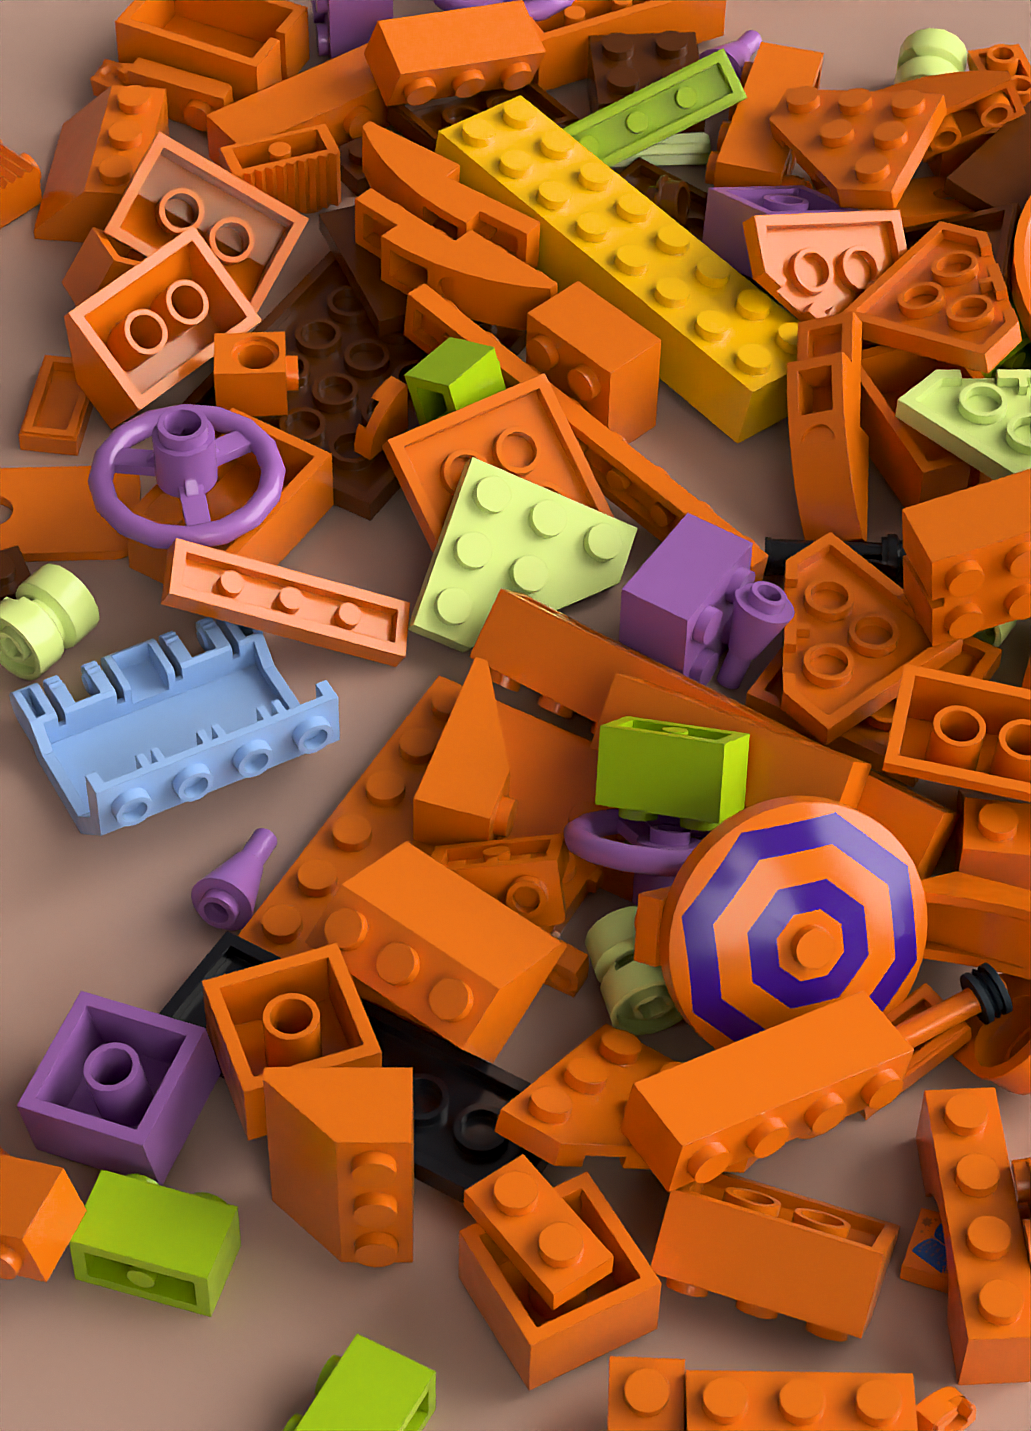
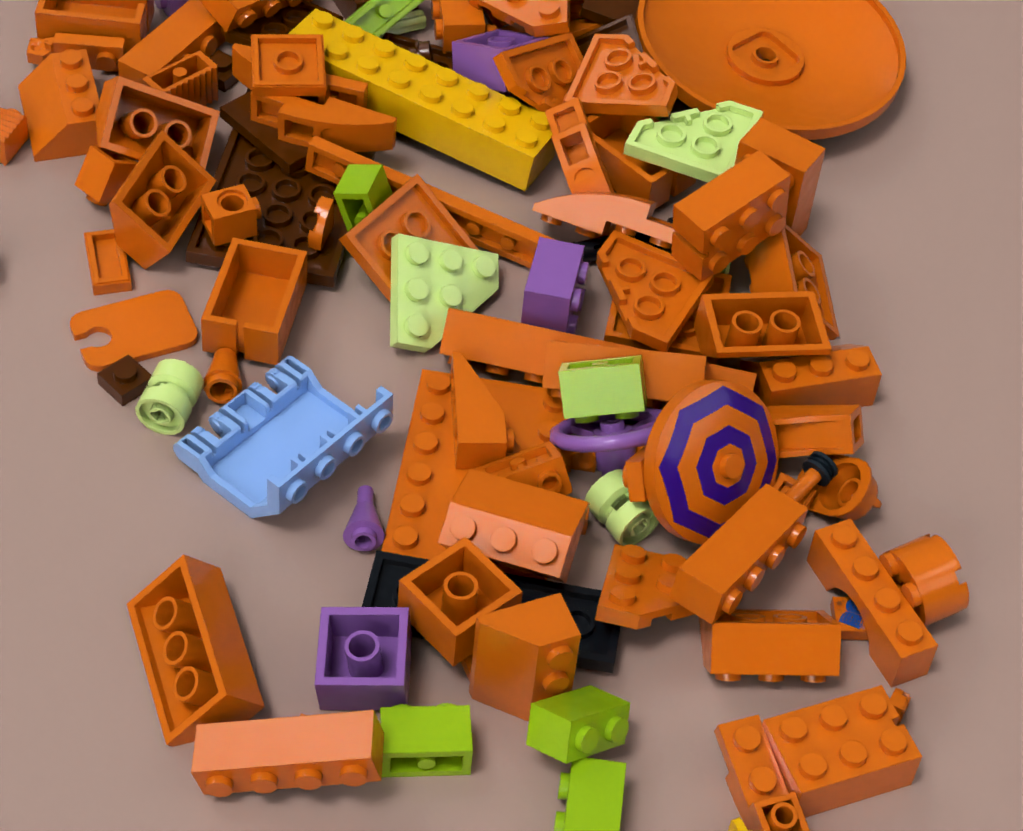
camera: 25 degrees left, 0 degrees up
medium lavender piece [88,404,286,549] -> none
plate [161,538,410,667] -> none
orange brick [459,1171,661,1391] -> none
orange plate [464,1154,614,1310] -> none
orange brick [526,281,661,444] -> none
medium lavender cone [717,581,795,689] -> none
none -> orange cone [203,348,242,404]
none -> orange tile [251,34,326,96]
none -> lime brick [526,685,630,764]
none -> orange slope [532,192,675,249]

